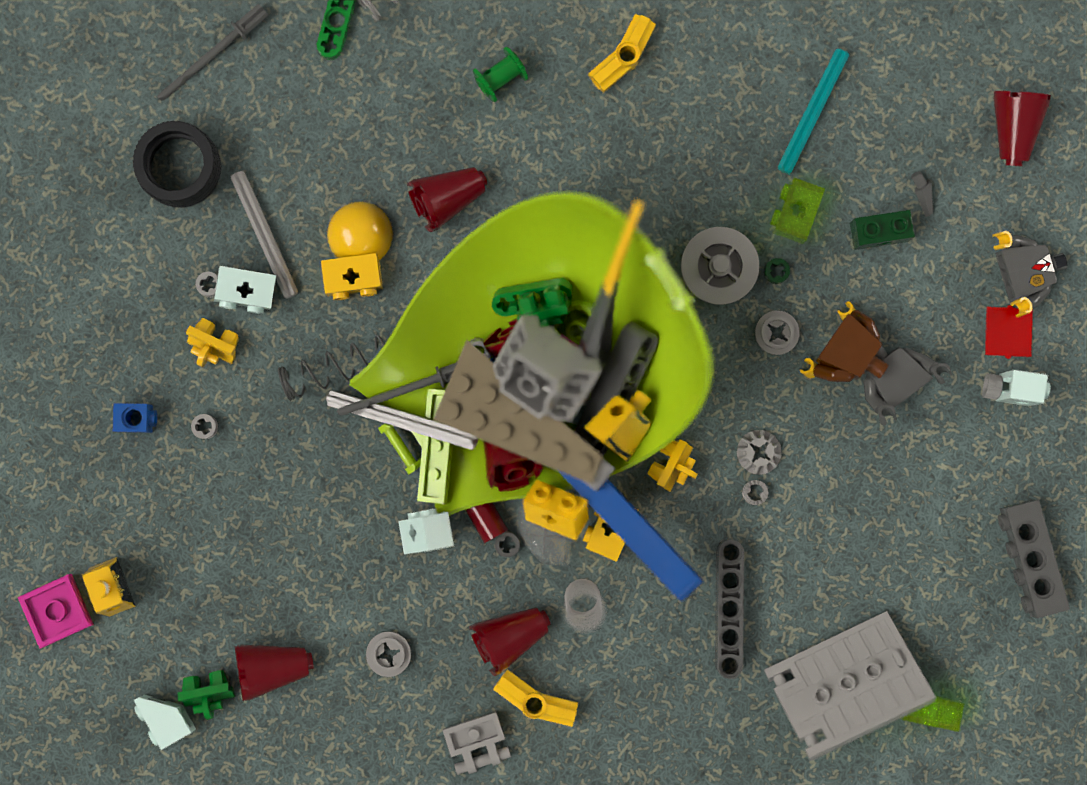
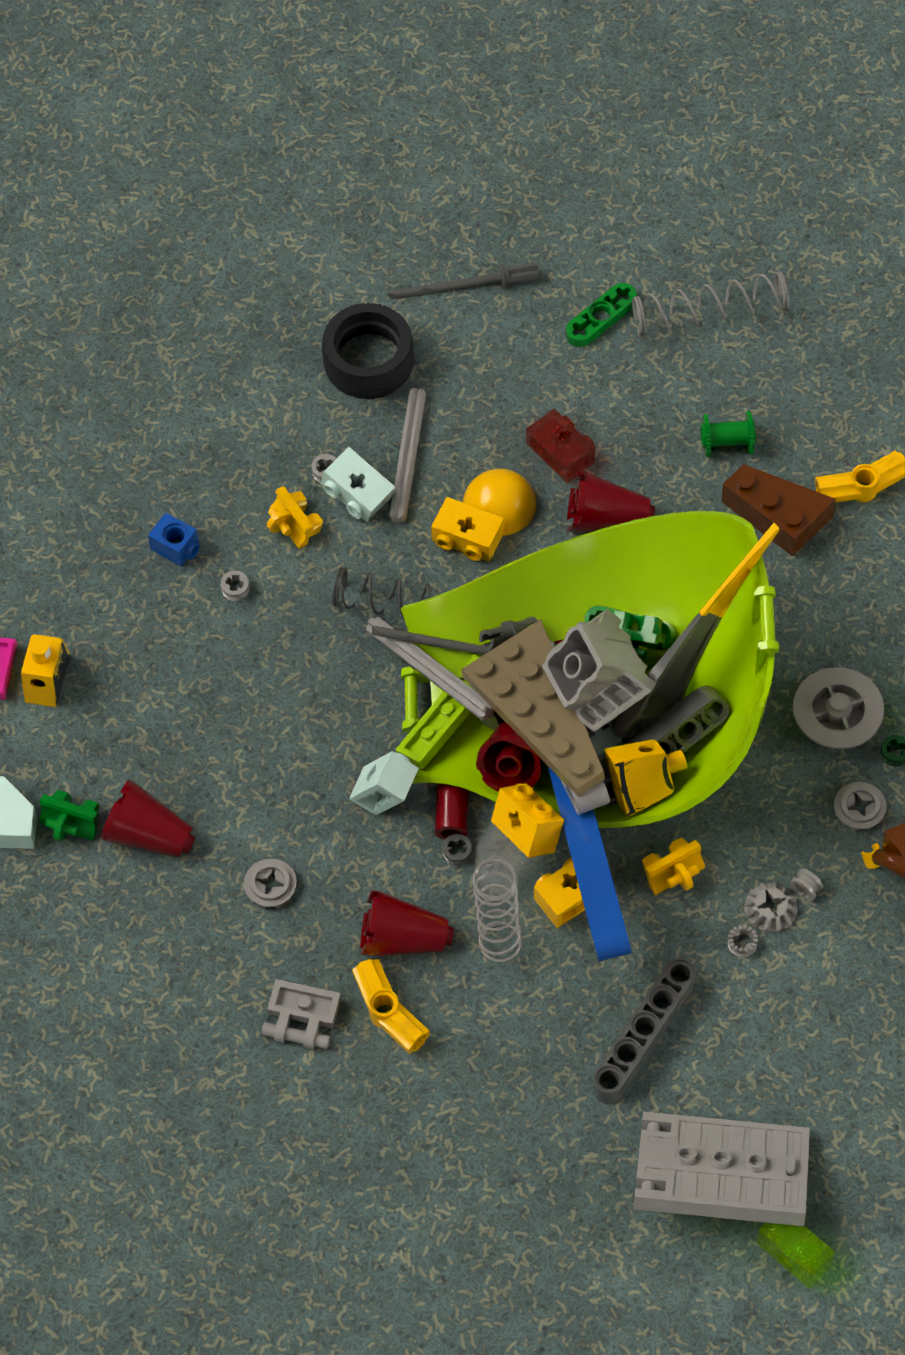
camera: 30 degrees right, 25 degrees down
none -> dark grey pin [479,616,538,650]
none -> clear red brick [526,409,596,483]
none -> reddish brown wedge [721,464,836,556]
none -> light grey bush [790,869,823,901]

